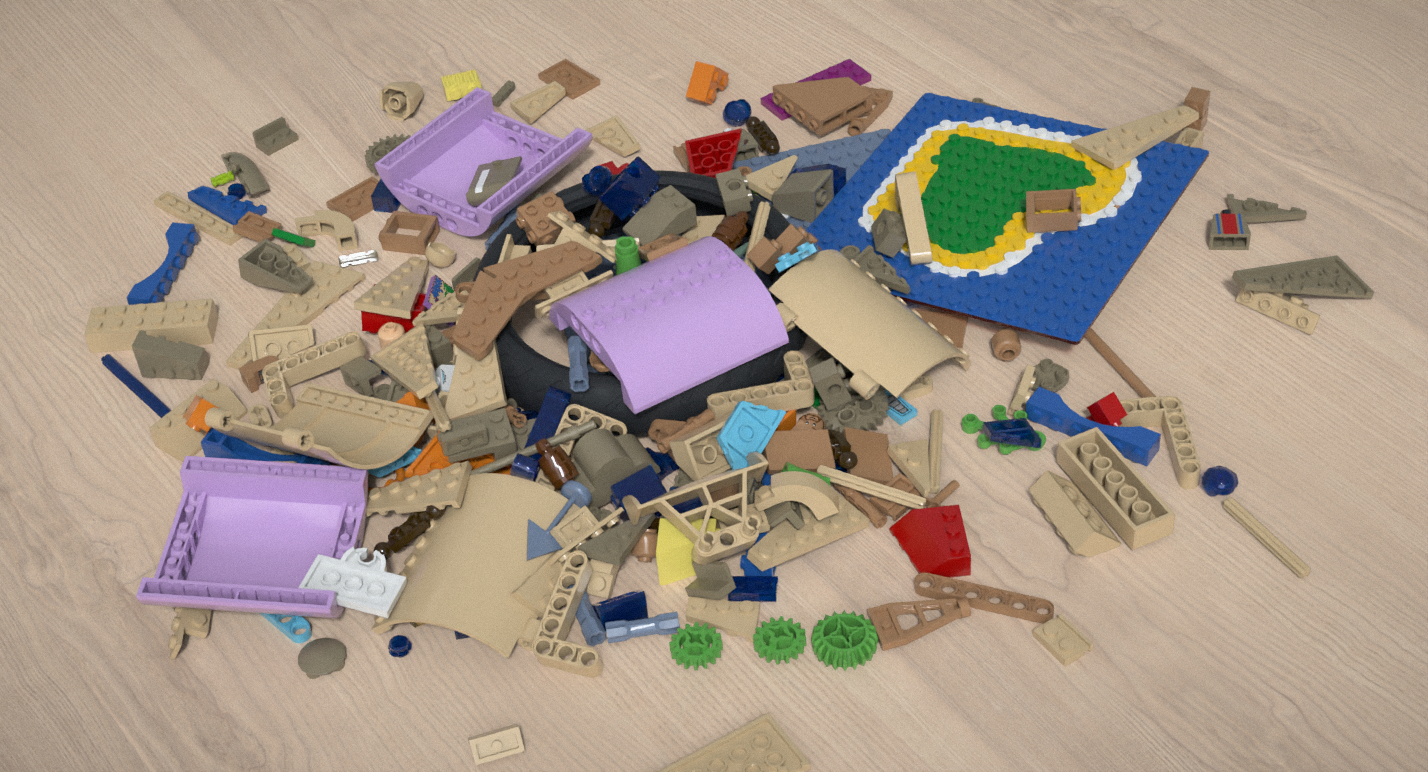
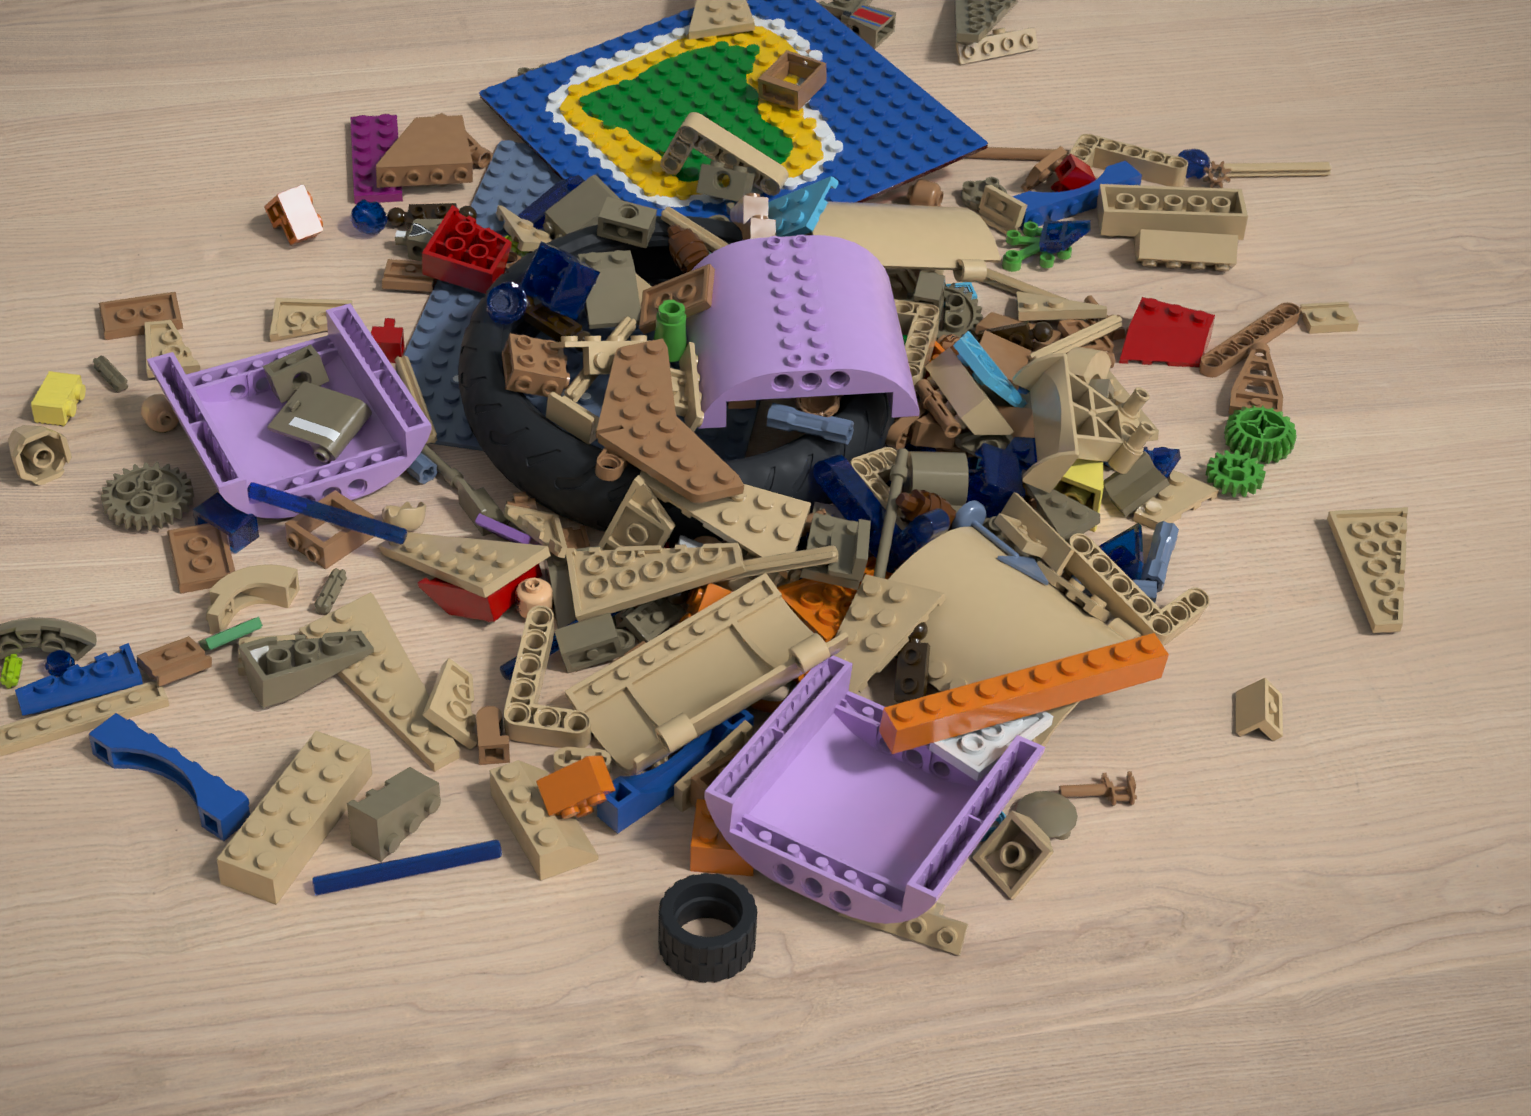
camera: 70 degrees left, 0 degrees up
clear blue plate [388,635,412,658] -> none
bright green gear [669,622,723,670] -> none
none -> clear blue axle [247,482,408,545]
none -> dark tan brick [262,344,329,403]
none -> black tyre [658,873,757,983]
none -> orange brick [879,633,1169,754]
none -> tan slope [972,810,1054,900]
none -> medium nougat plate [1021,146,1067,192]
none -> medium nougat piece [1059,771,1137,806]
none -> medium nougat gear [1203,161,1231,188]

